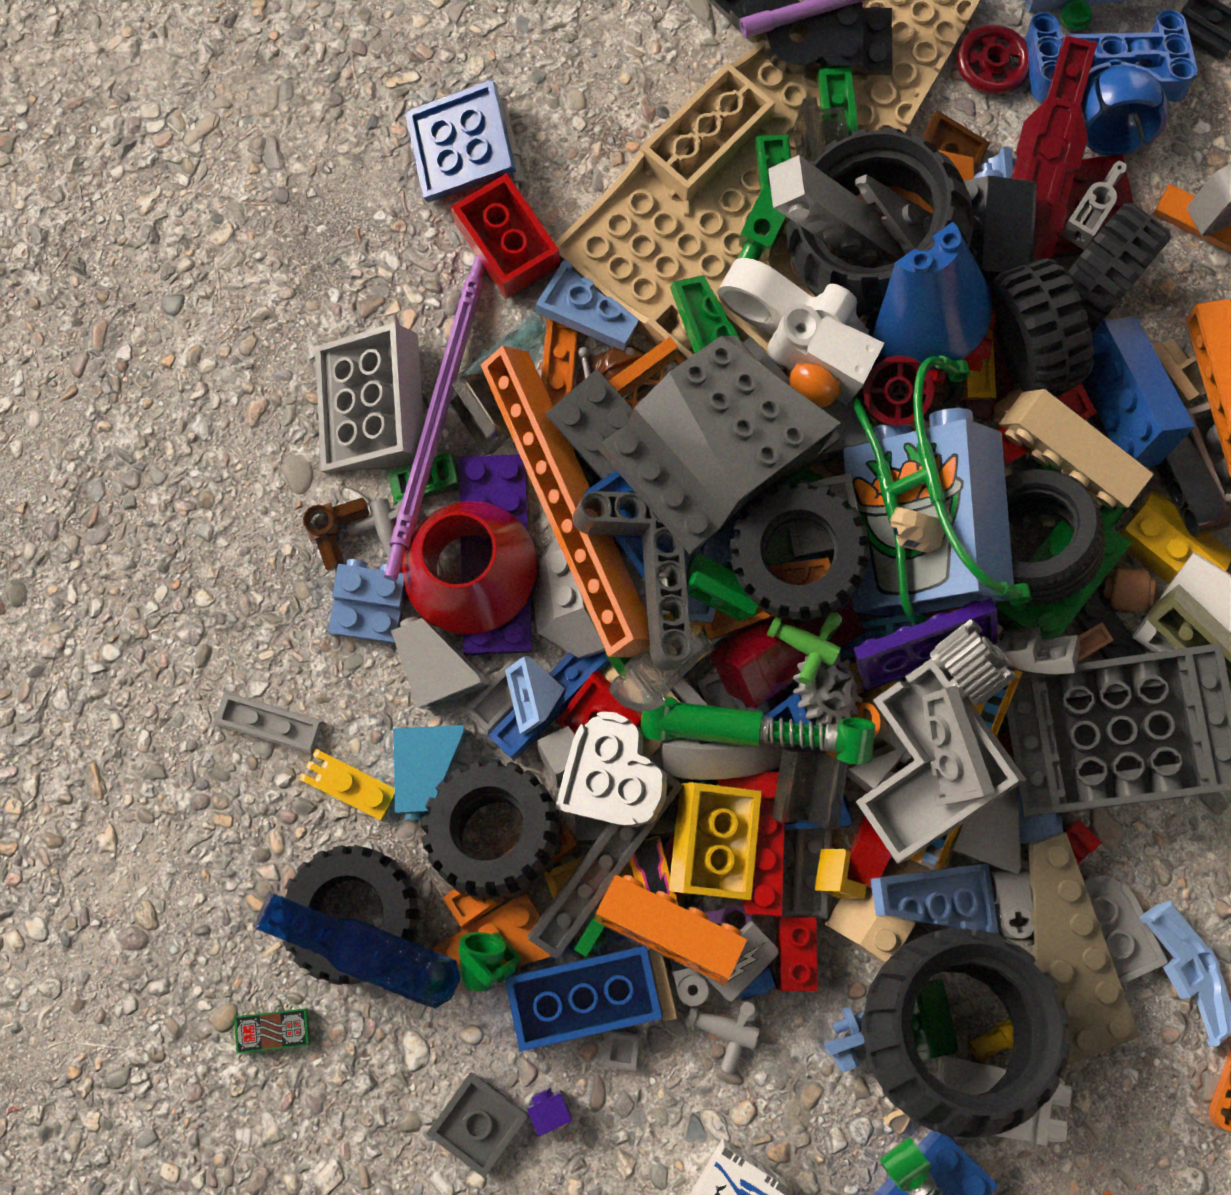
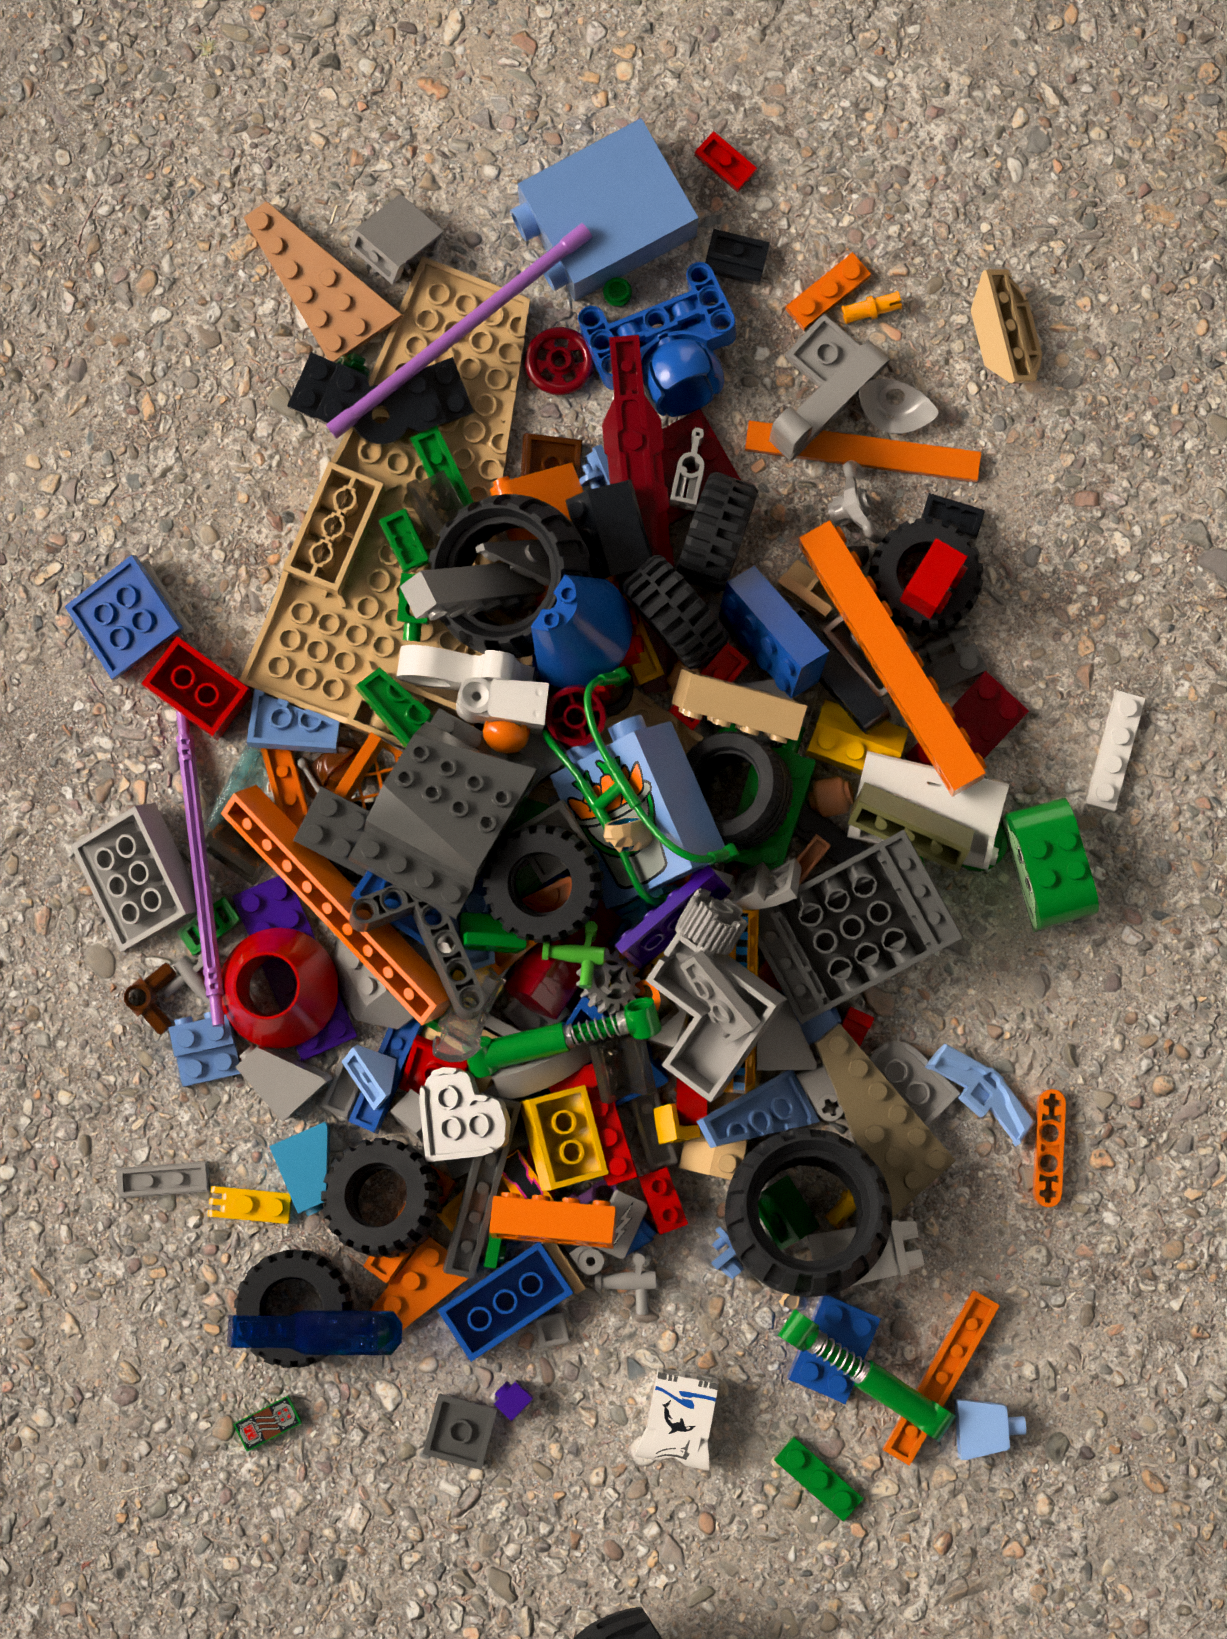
camera: 20 degrees left, 5 degrees up
green piece [458,932,521,992] -> none

